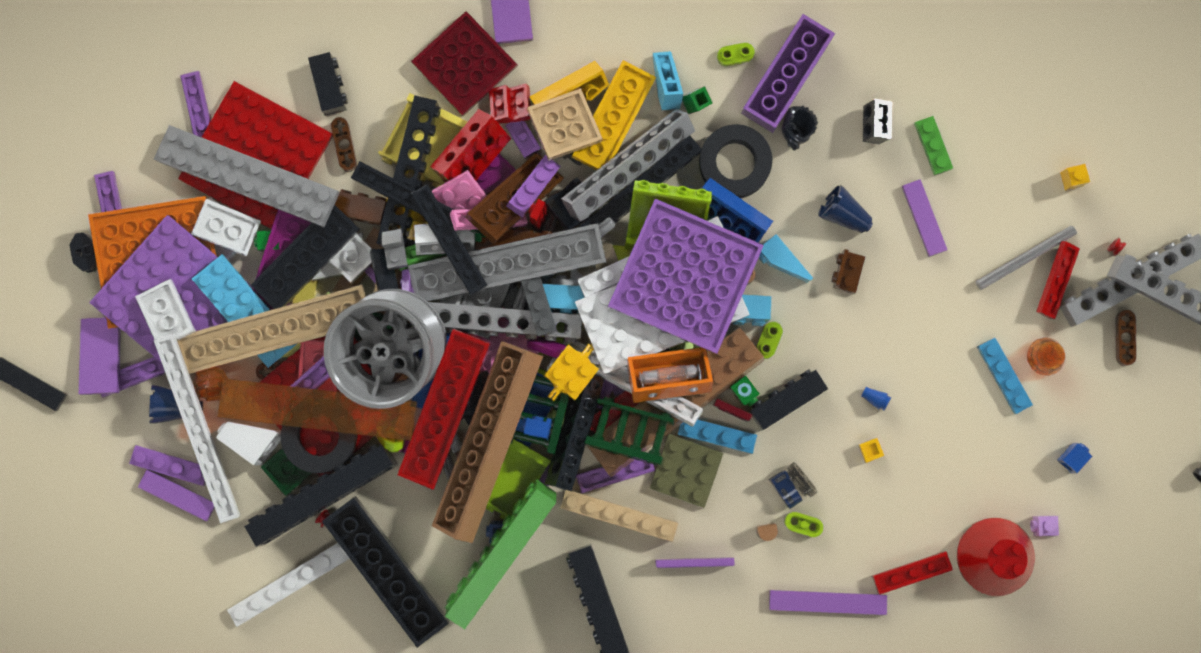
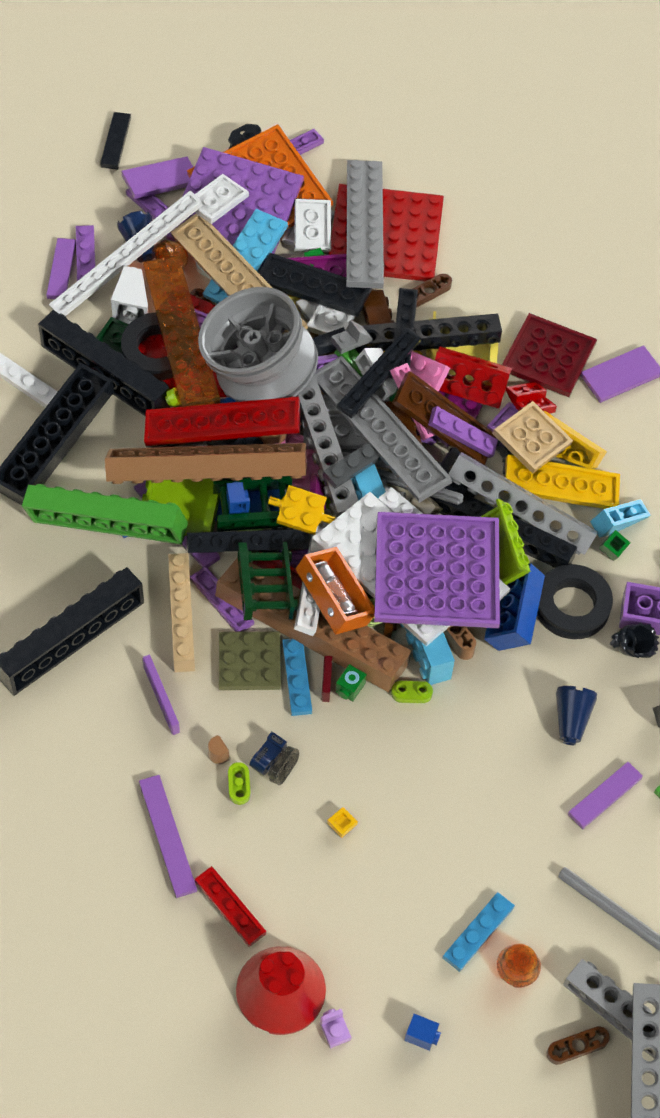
camera: 65 degrees right, 25 degrees down
medium lavender tile [180,71,211,137] -> none
black brick [308,52,348,116] -> none
red plate [528,199,548,232] -> none
black brick [749,369,828,431] -> none
medium azure slope [759,234,813,283] -> none
reddish brown bracket [831,249,866,294] -> none
blue cone [861,387,892,411] -> none
red plate [1036,241,1080,319] -> none

